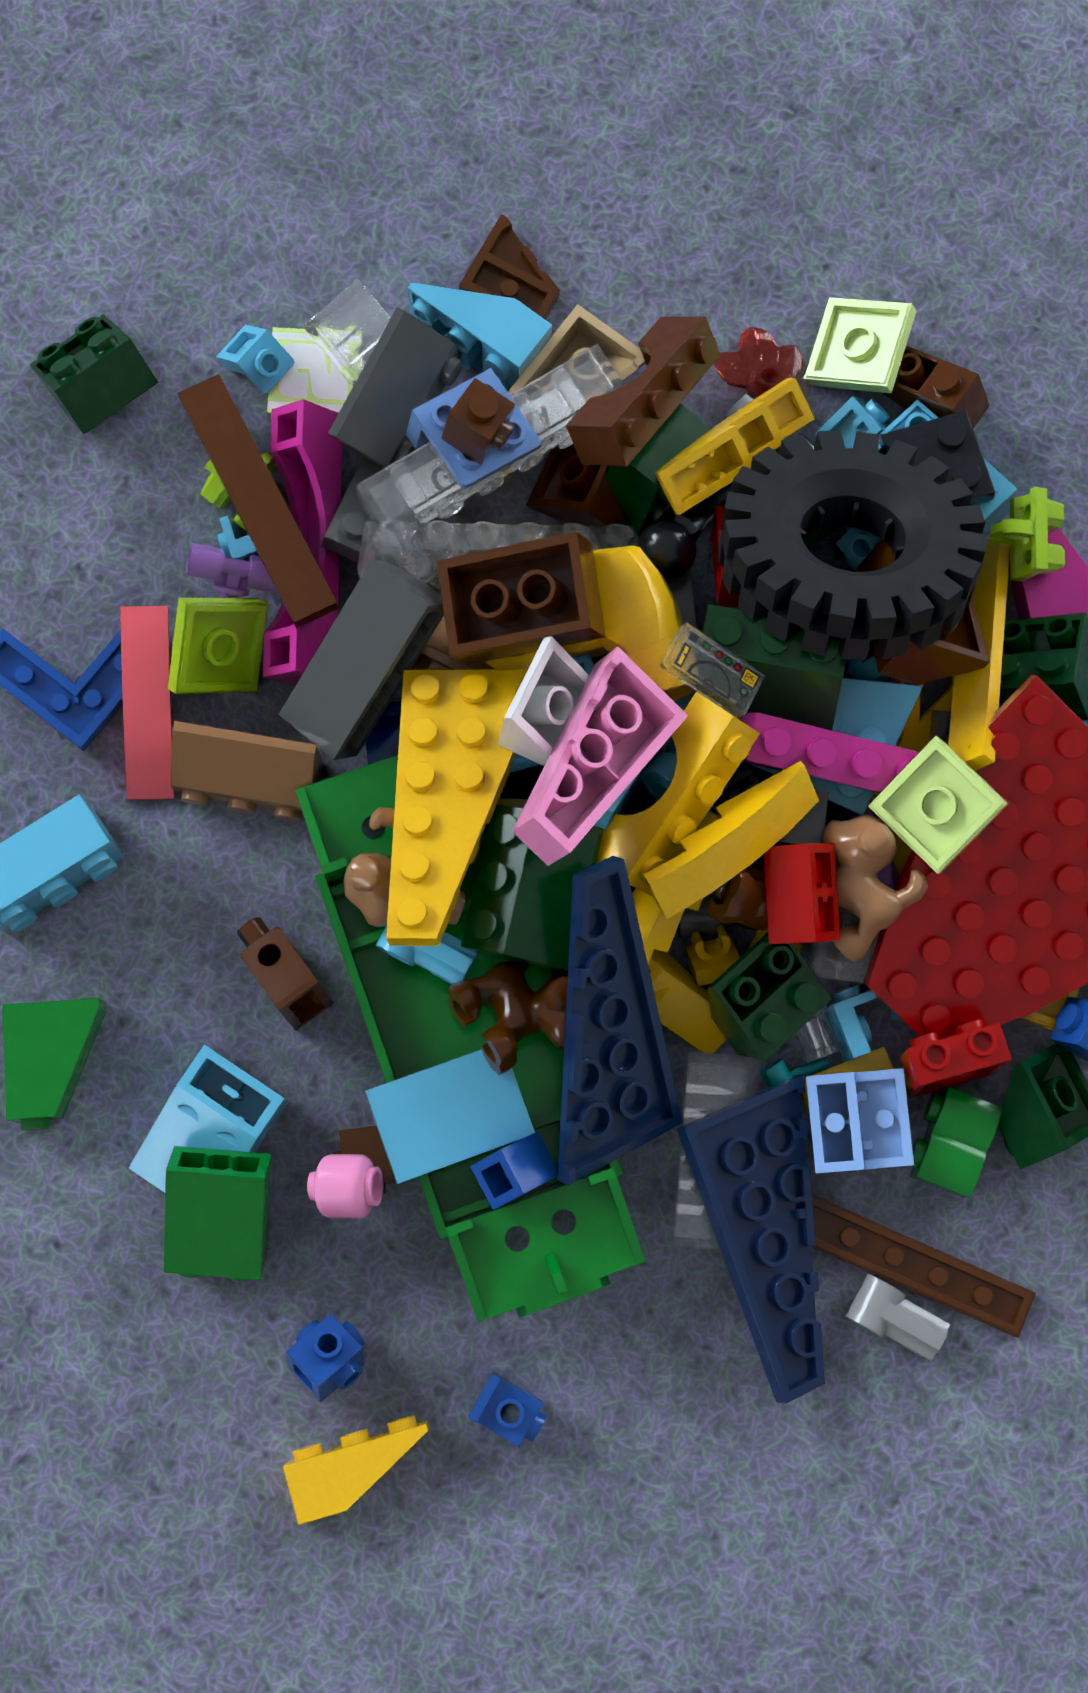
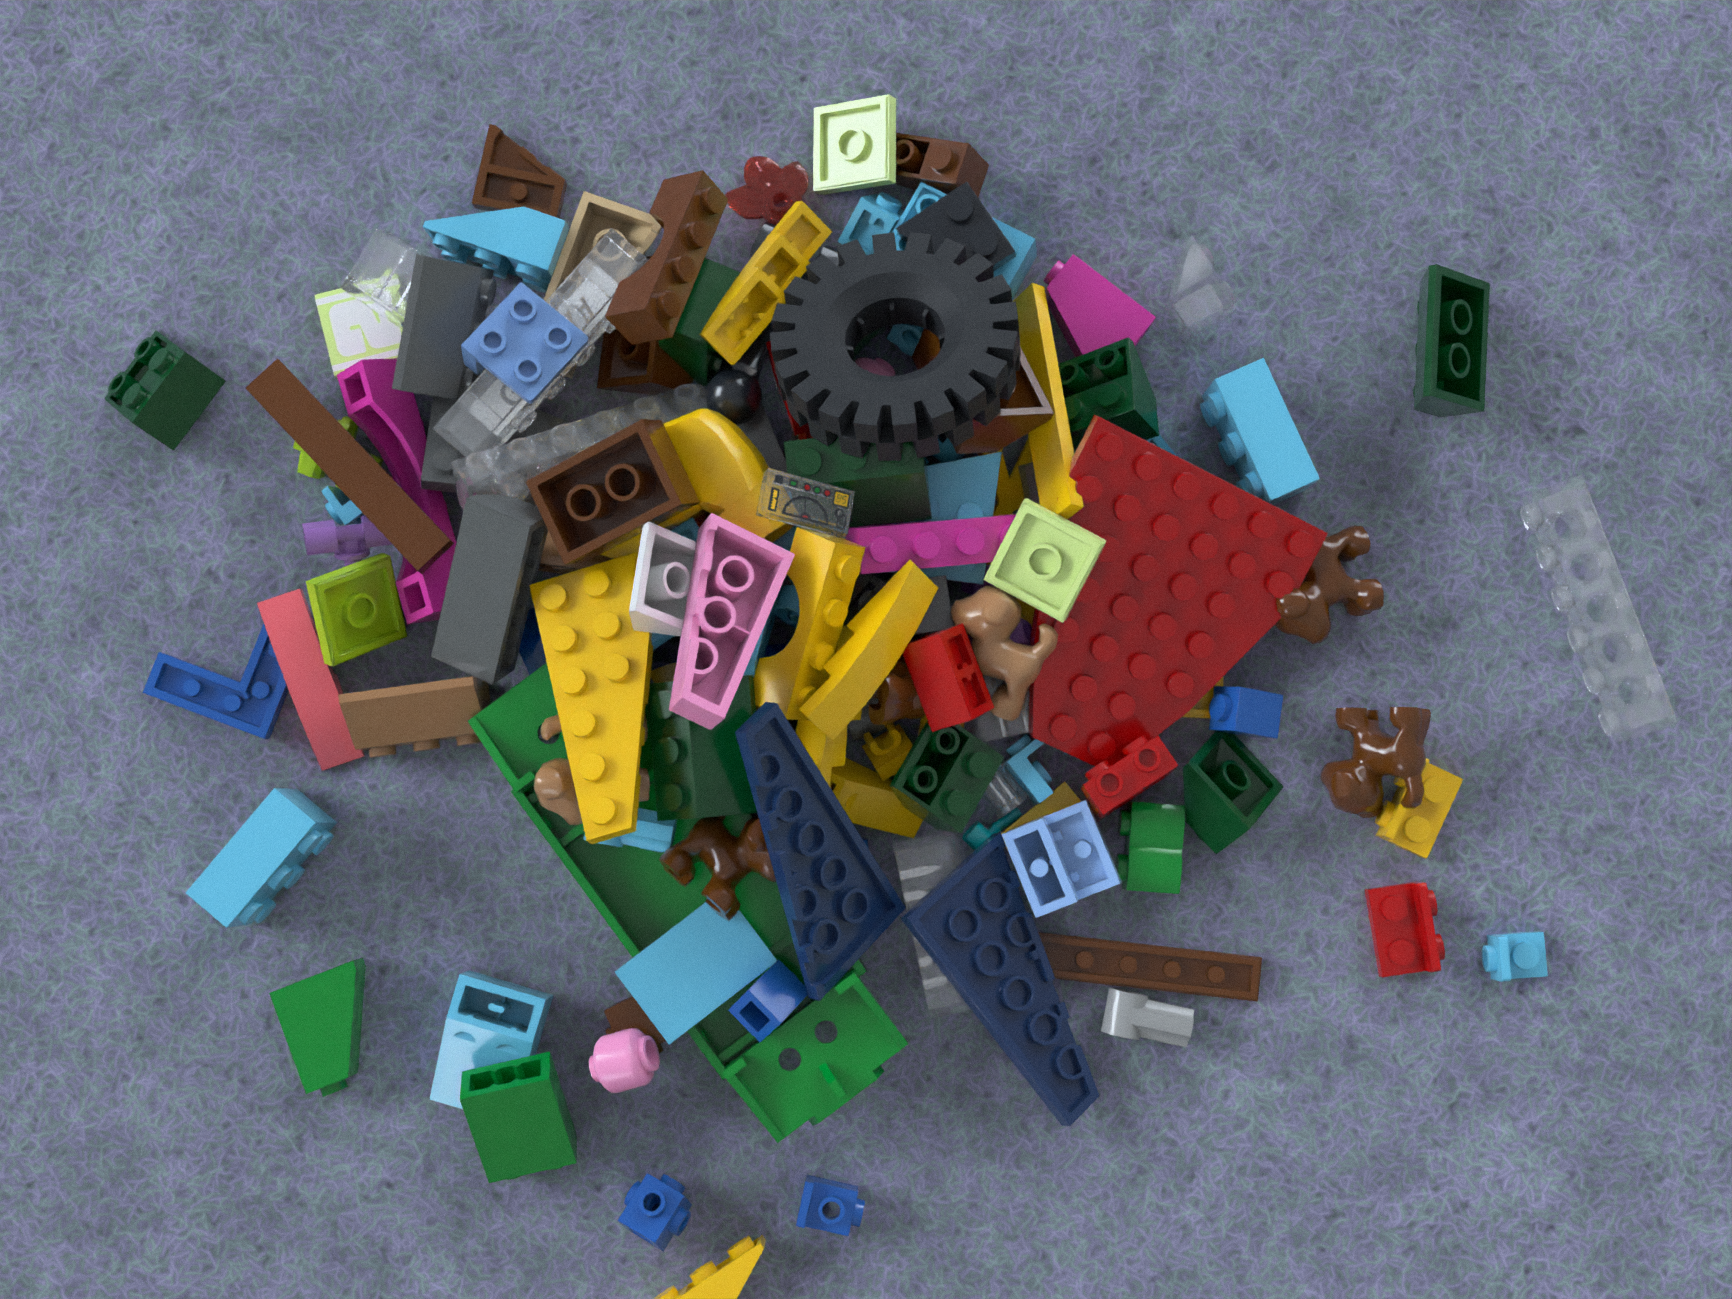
camera: 10 degrees left, 5 degrees up
medium azure bracket [216,324,295,393] -> none
reddish brown torso [237,917,334,1031] -> none
reddish brown brick [441,378,516,465] -> none
lime hips [990,487,1065,582] -> none

